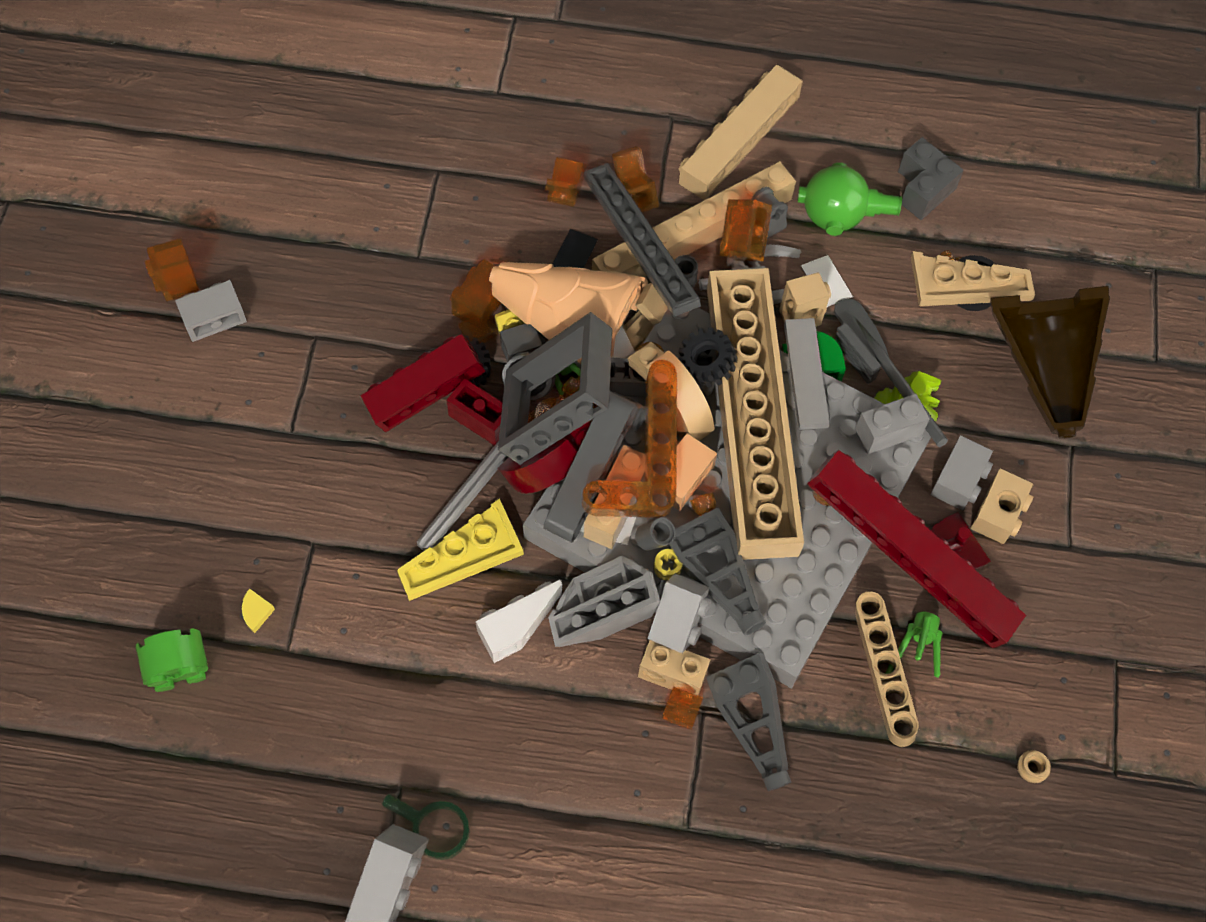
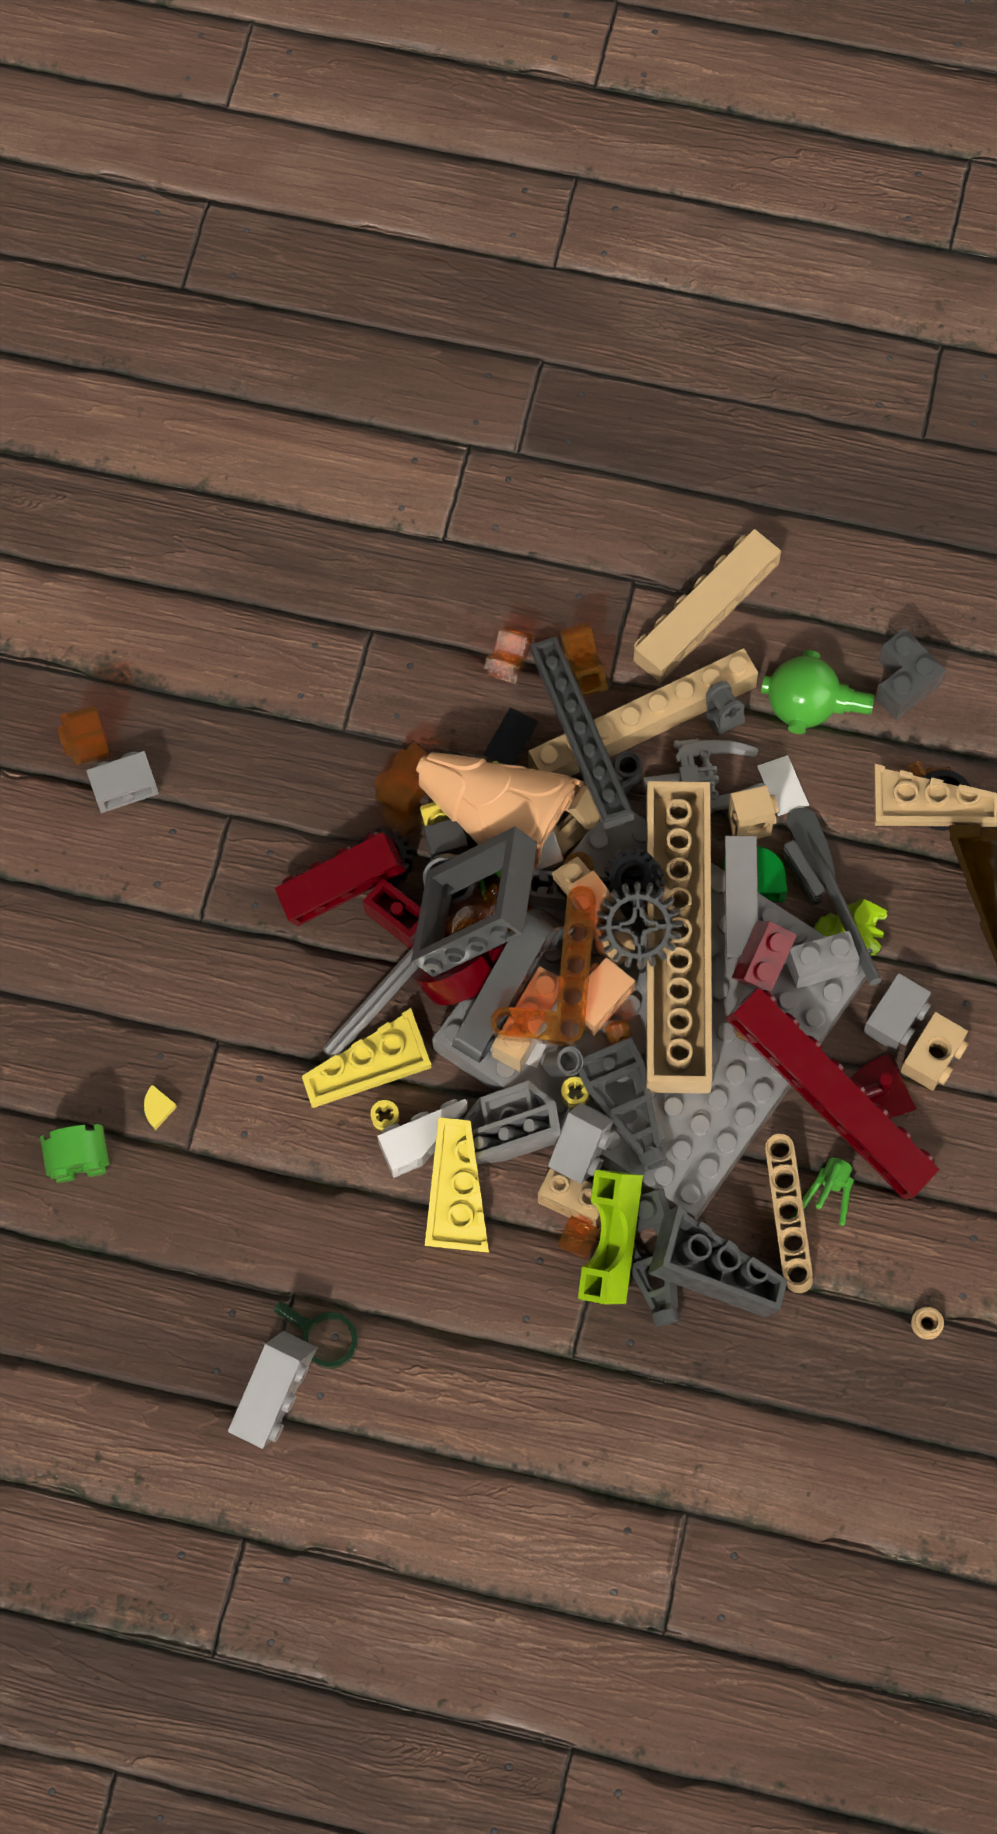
camera: 10 degrees right, 5 degrees up
clear orange brick [719,199,772,262] -> none
none -> light yellow bush [370,1100,399,1131]
none -> light yellow wing [425,1117,489,1253]
none -> lime arch [578,1170,643,1304]
none -> dark grey gear [595,881,683,969]
none -> dark grey wedge [648,1205,788,1317]
none -> dark red brick [731,921,797,993]

